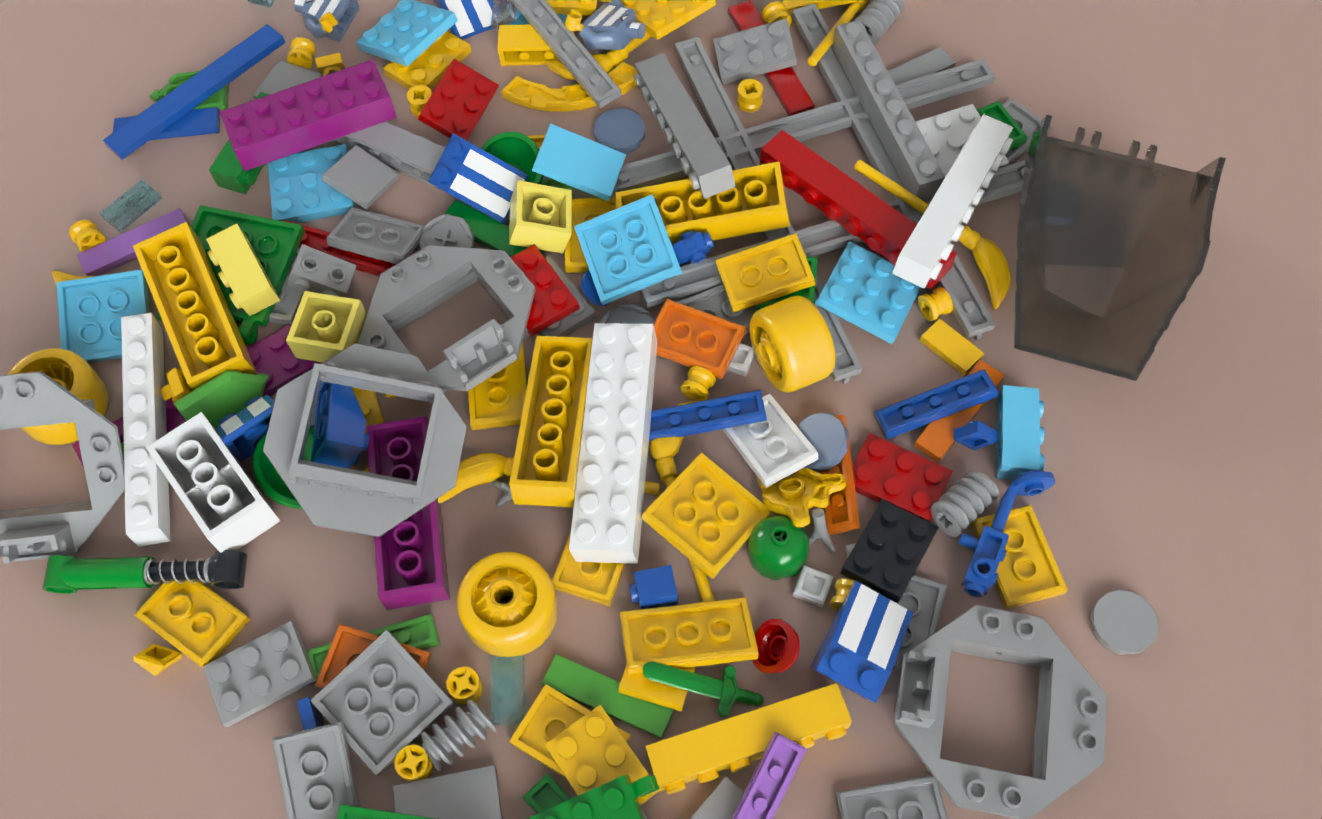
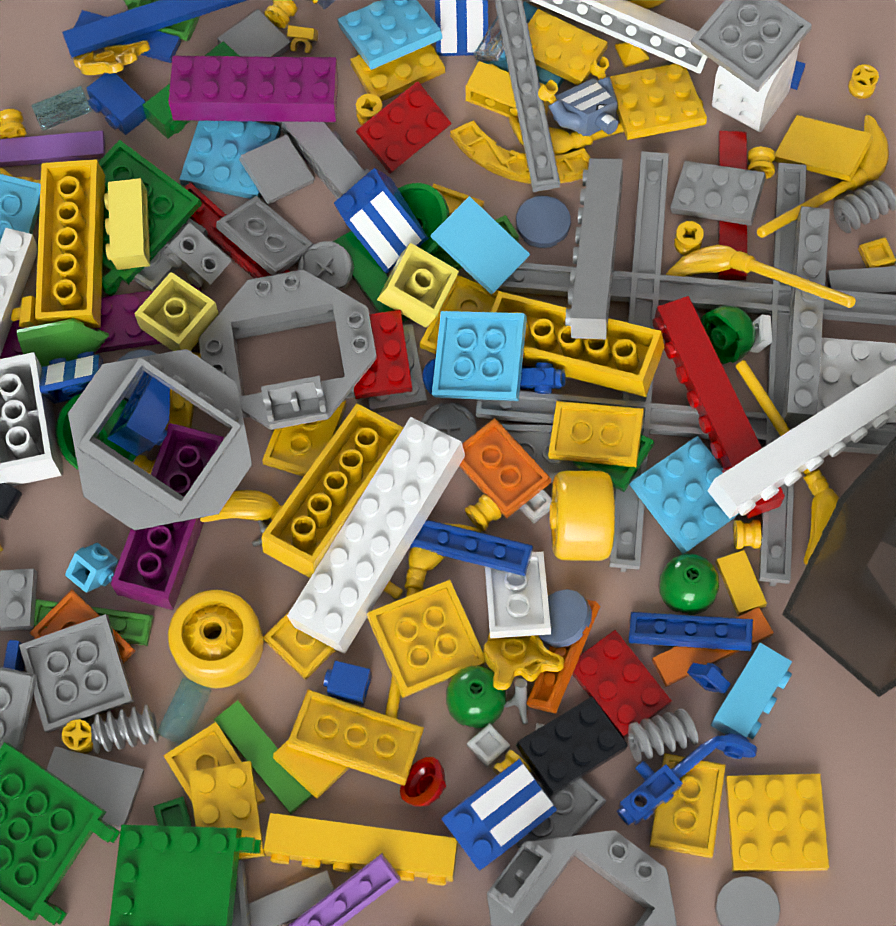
camera: 25 degrees right, 5 degrees up
yellow wheel [446,666,483,706] -> none
green sword [643,661,764,717] -> none
none -> medium azure brick [65,542,119,593]
none -> yellow tile [73,41,150,75]
none -> blue brick [86,73,146,136]
none -> green cylinder [659,554,719,615]
none -> yellow piece [666,245,856,308]
none -> green cylinder [700,306,756,364]
none -> yellow plate [725,774,829,872]
none -> white tile [750,315,773,353]
none -> yellow tile [858,237,896,268]

